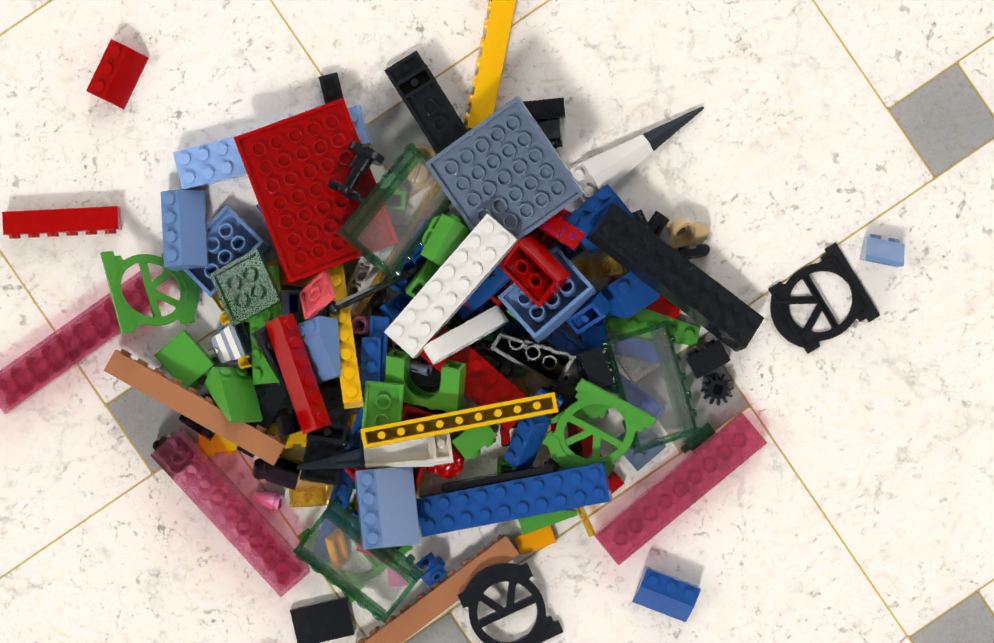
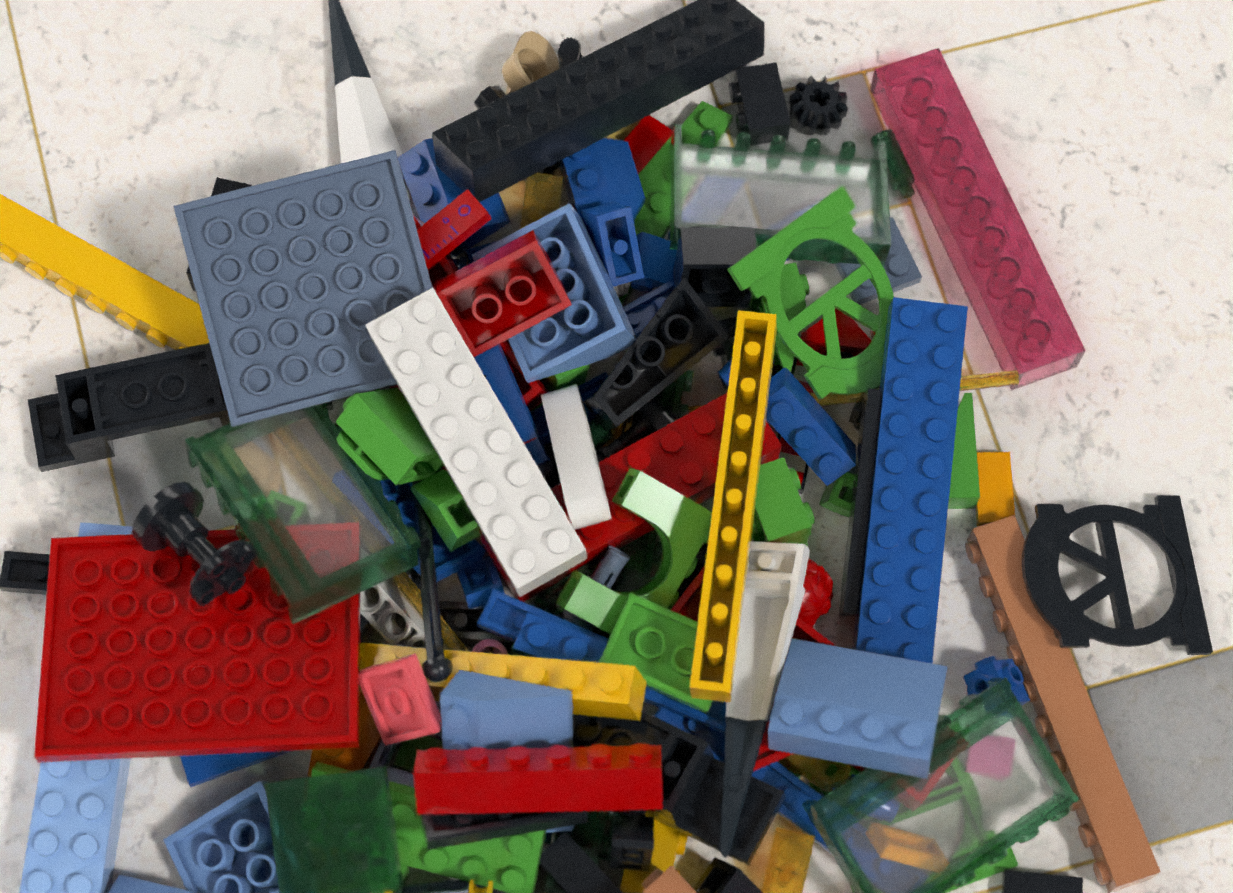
camera: 80 degrees left, 20 degrees down
blue slope [632,566,701,622] -> none

